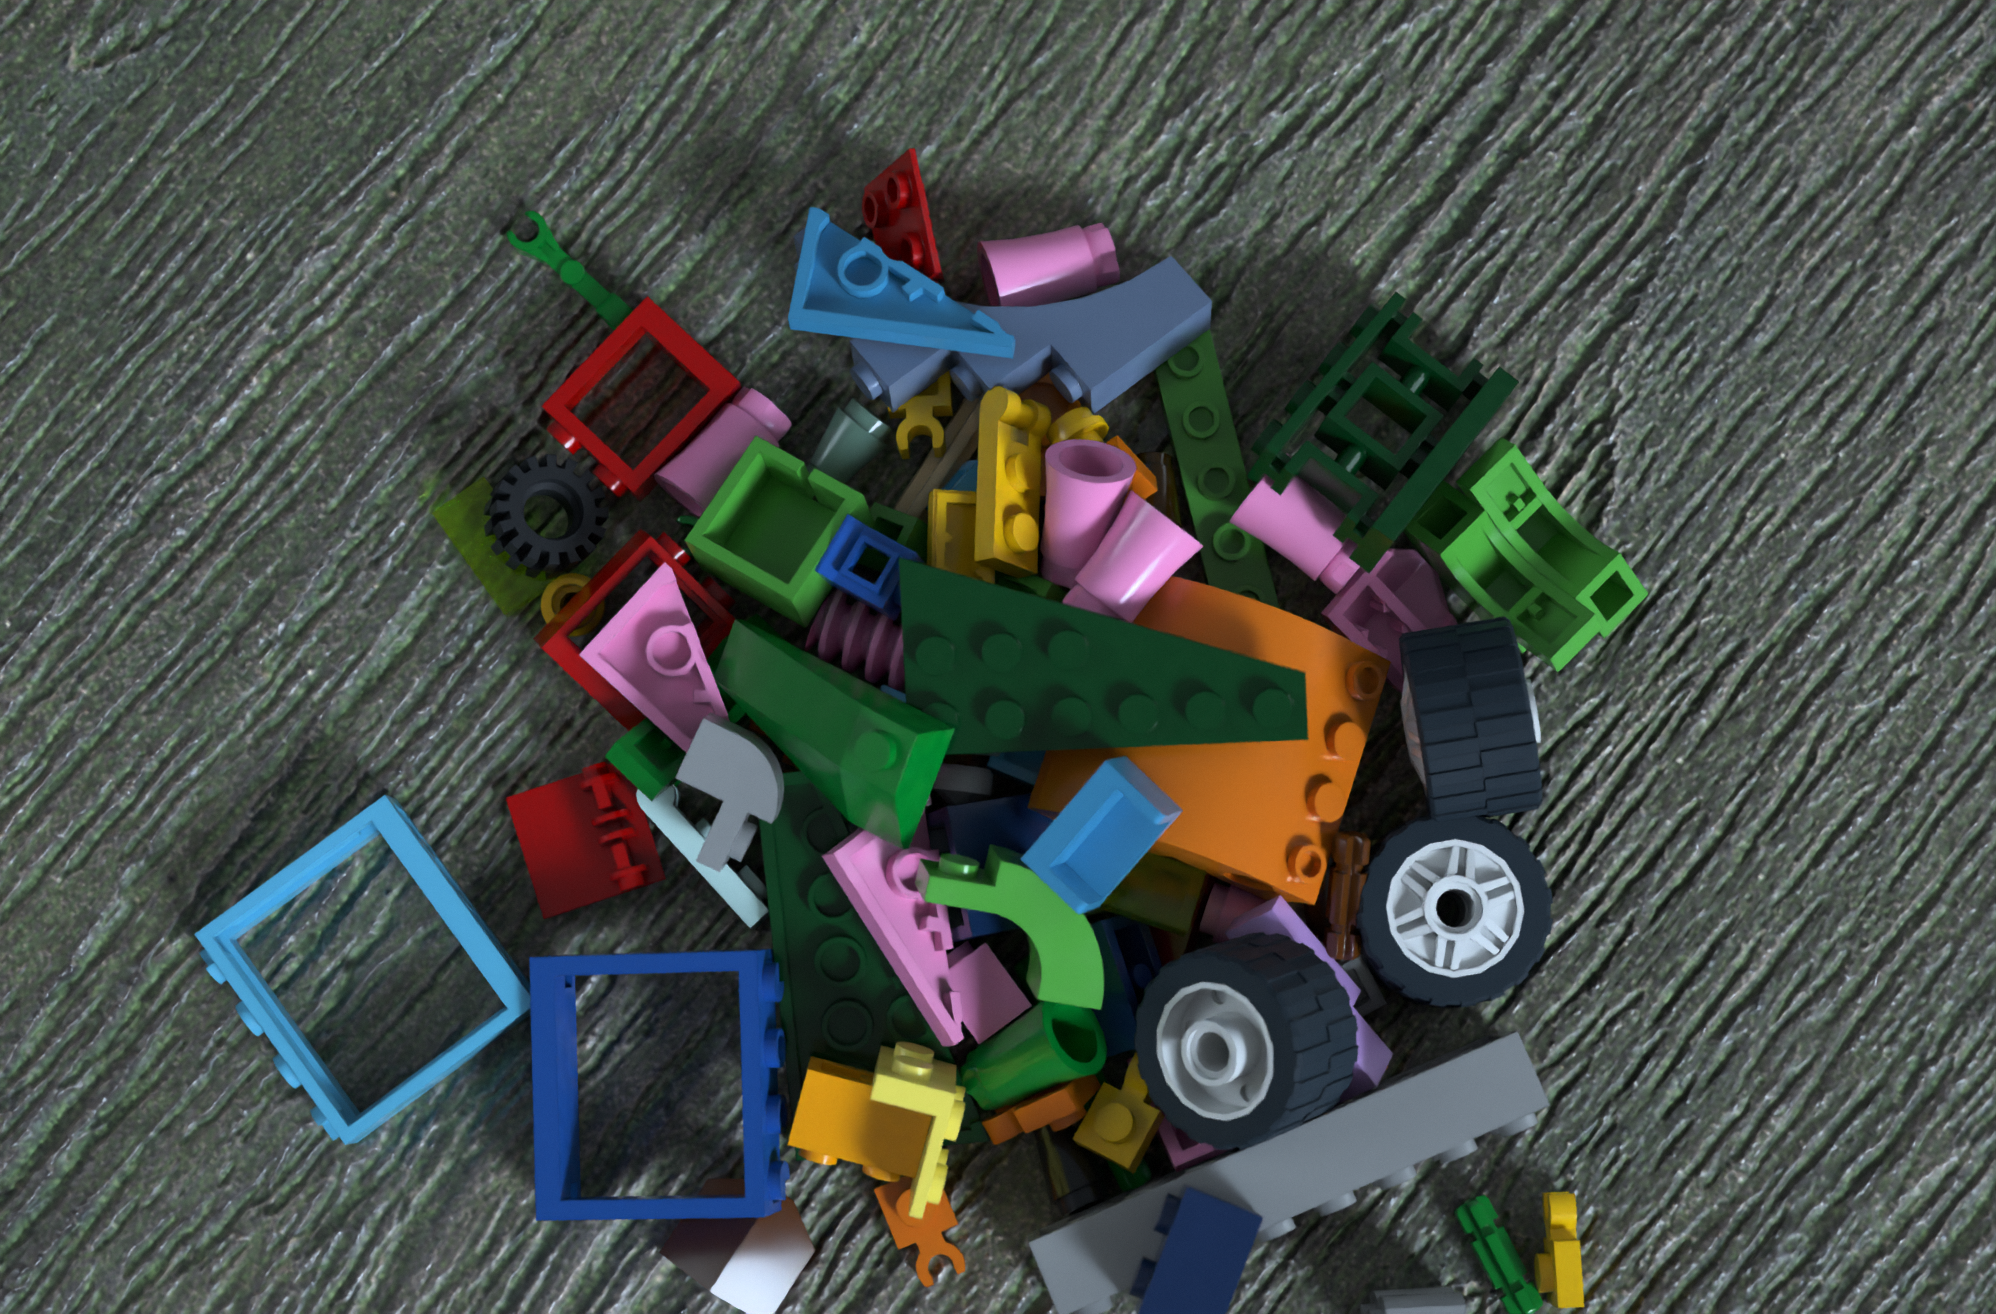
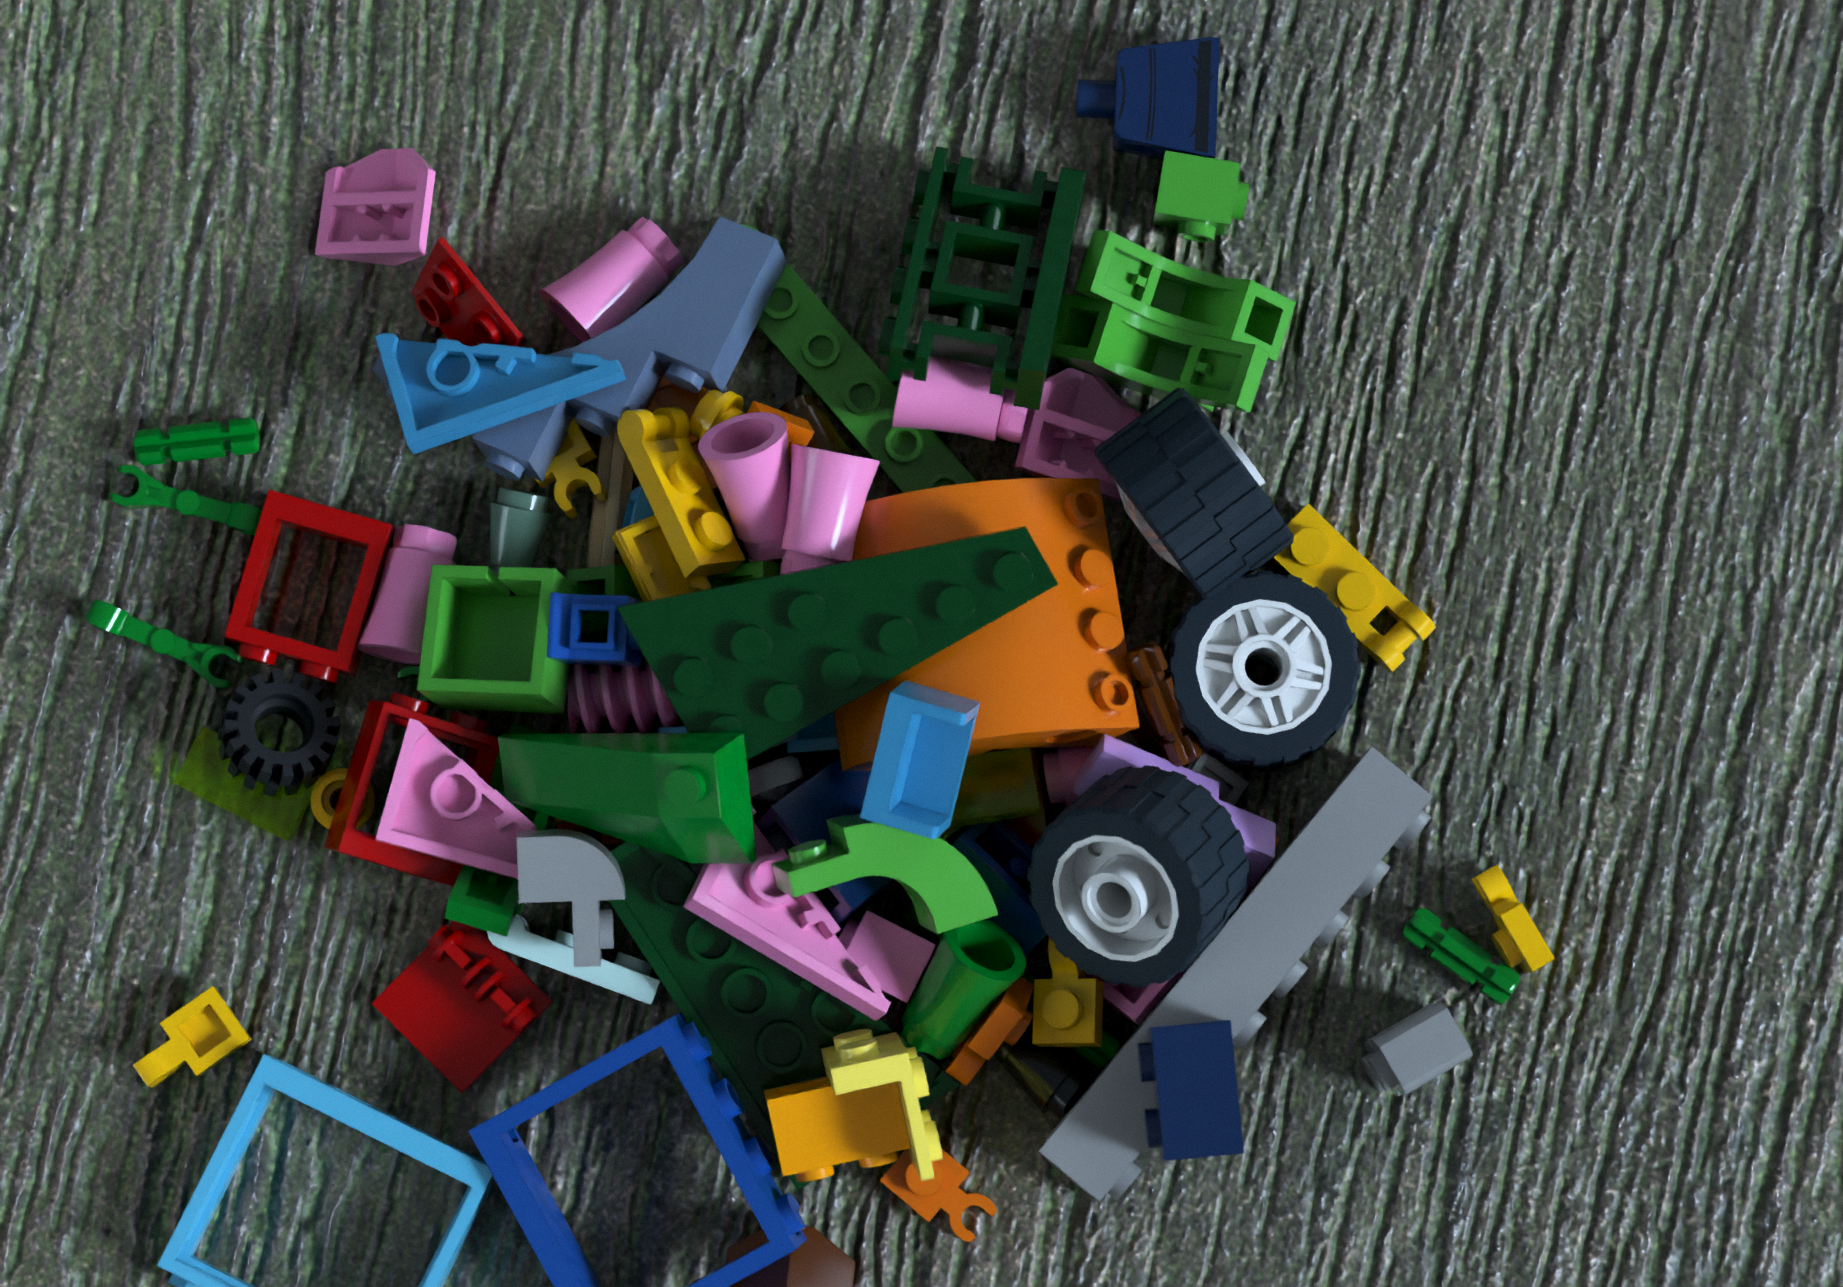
camera: 25 degrees left, 0 degrees up
none -> green piece [86,599,243,689]
none -> yellow plate [133,986,252,1088]
none -> green axle [134,417,260,466]
none -> bright pink slope [315,148,436,266]
none -> dark blue torso [1076,37,1220,160]
none -> bright green brick [1152,150,1249,243]
none -> yellow plate [1271,503,1436,673]

